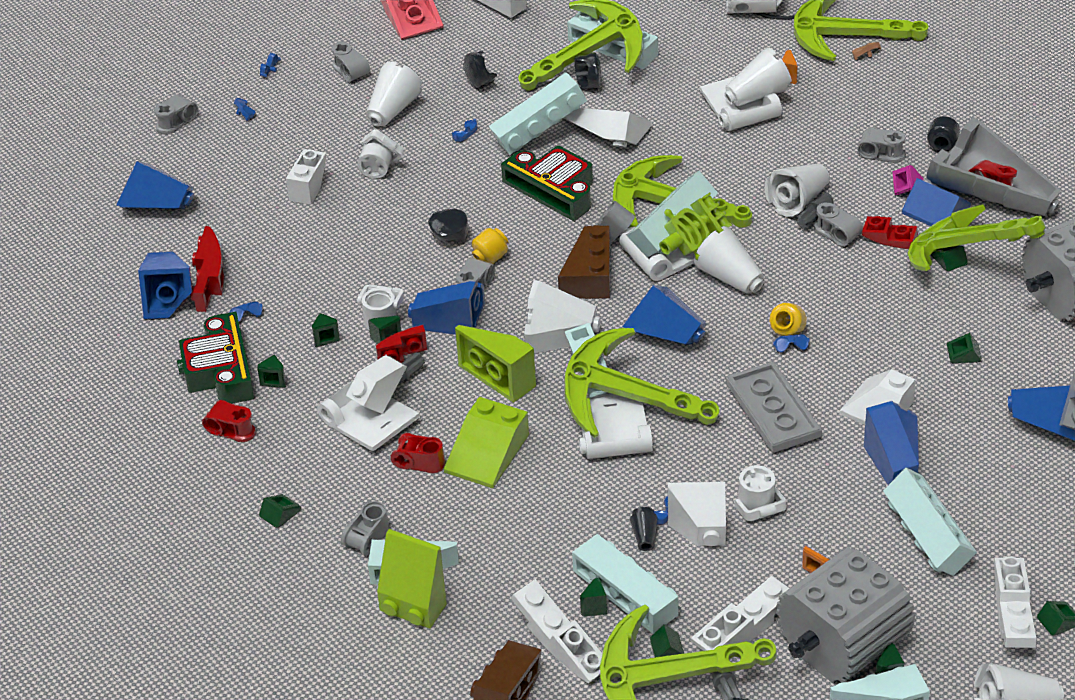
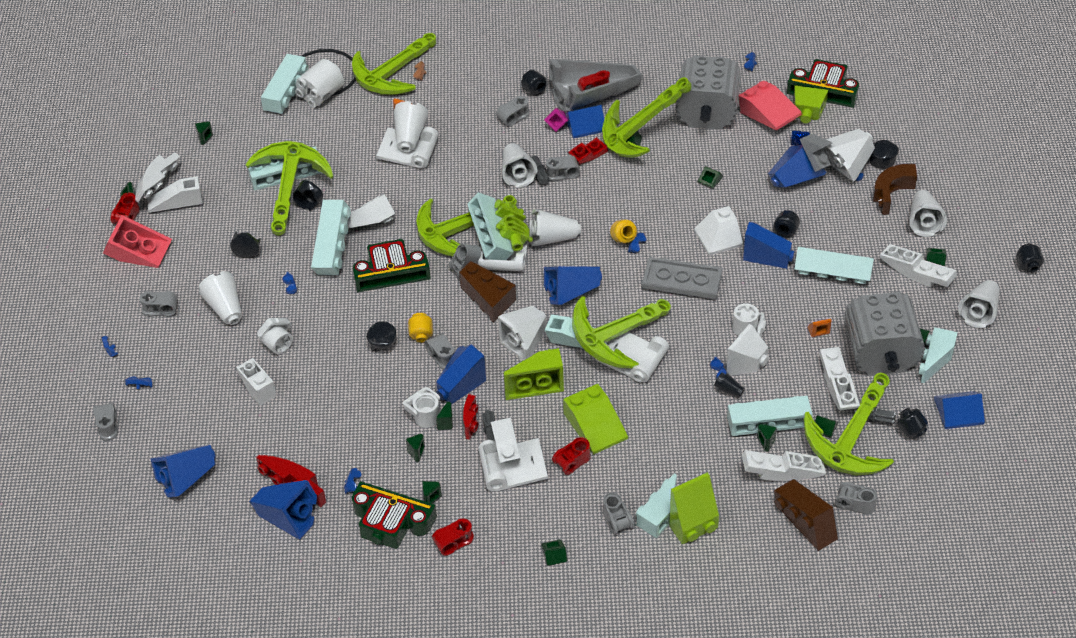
camera: 55 degrees left, 5 degrees up
none -> black head [774,210,800,237]

